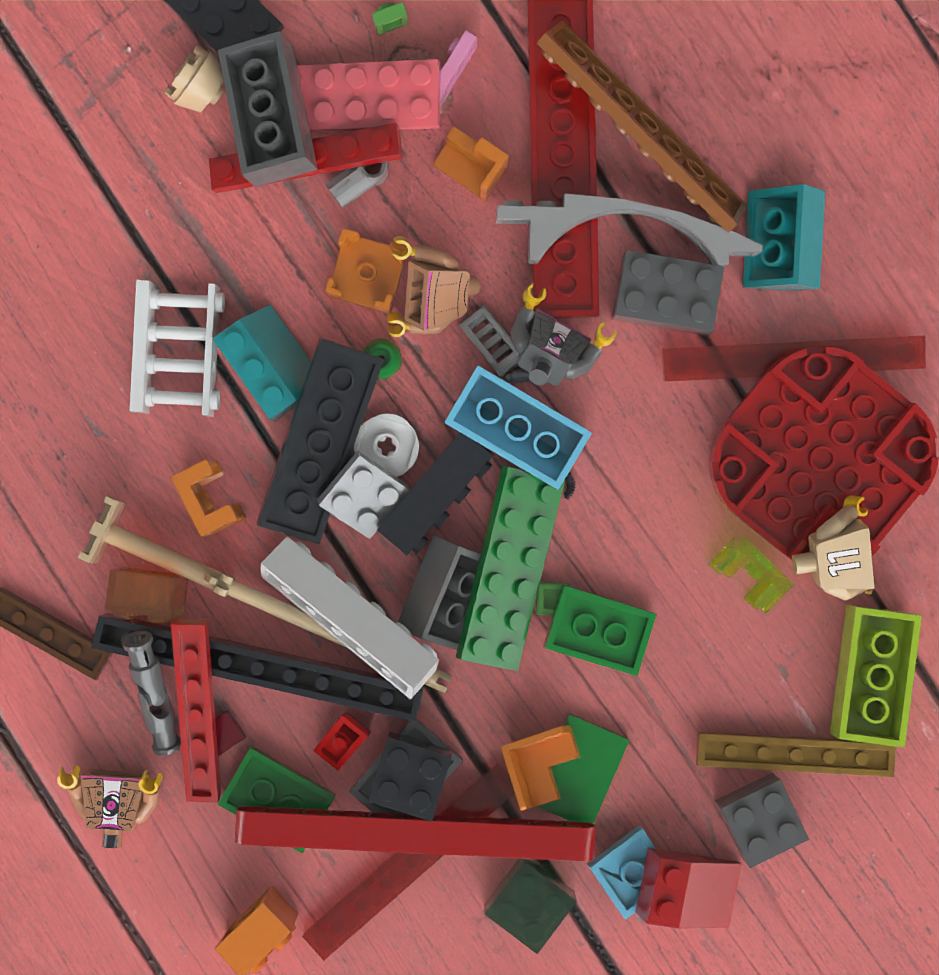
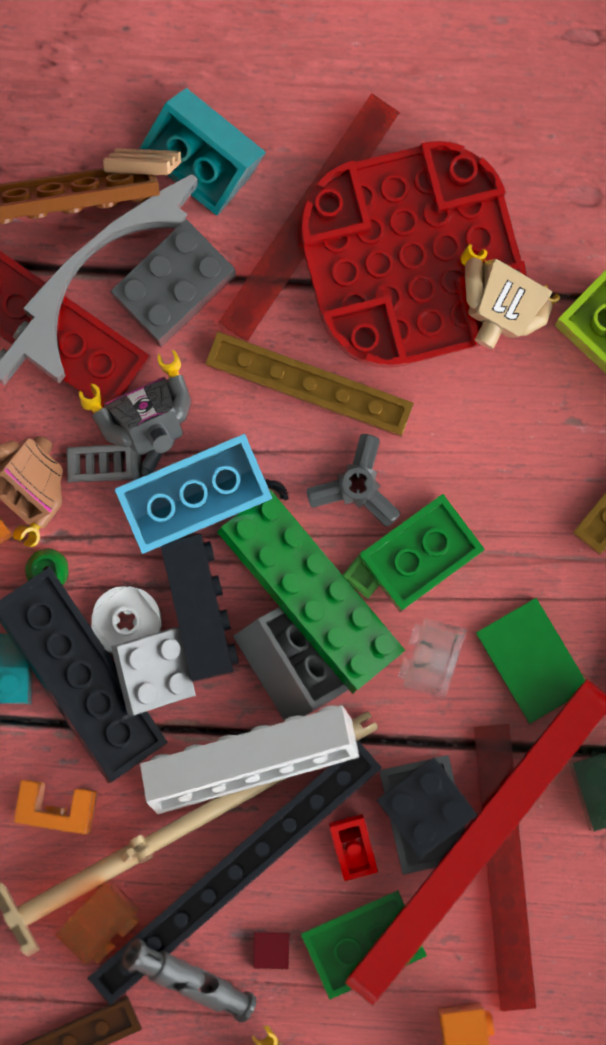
camera: 55 degrees left, 5 degrees down
red plate [171,618,221,803] -> none
orange panel [501,725,581,811] -> none
clear neon green panel [708,537,794,614] -> none
none -> light nougat tile [103,148,181,175]
none -> pearl gold plate [206,332,414,437]
none -> dark grey bush [307,434,400,527]
none -> clear slope [398,618,467,700]

